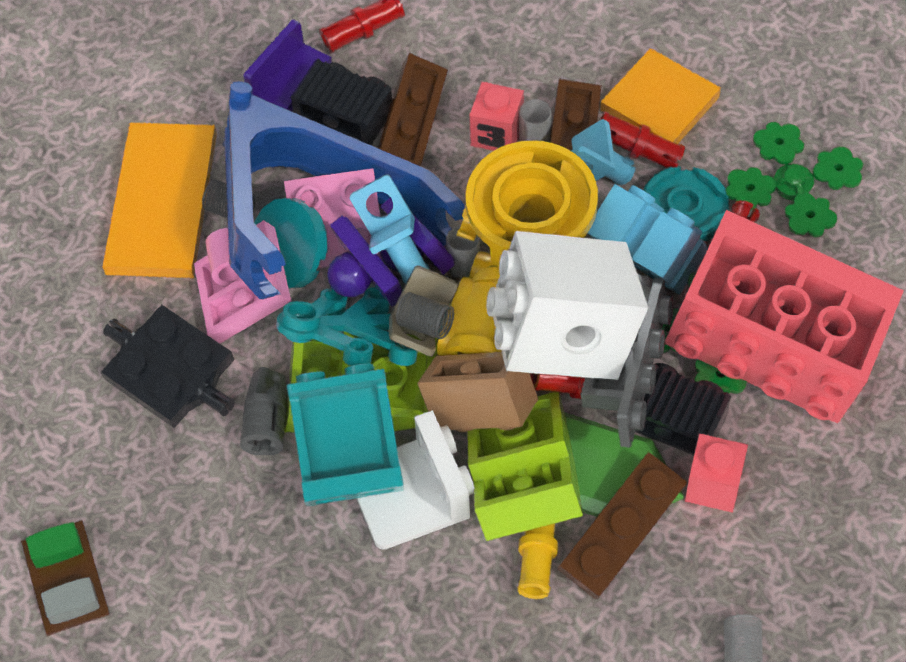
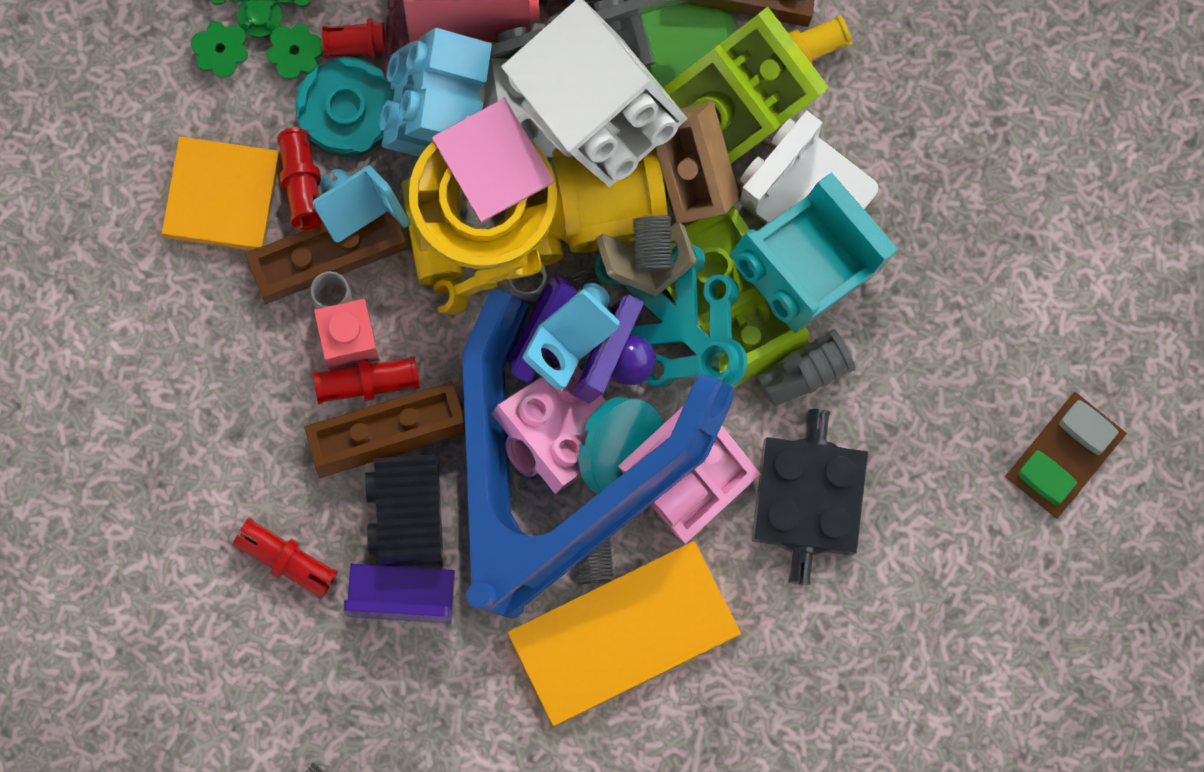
camera: 125 degrees left, 20 degrees up
none -> red pin [313,356,420,405]
none -> bright pink window [432,98,555,223]

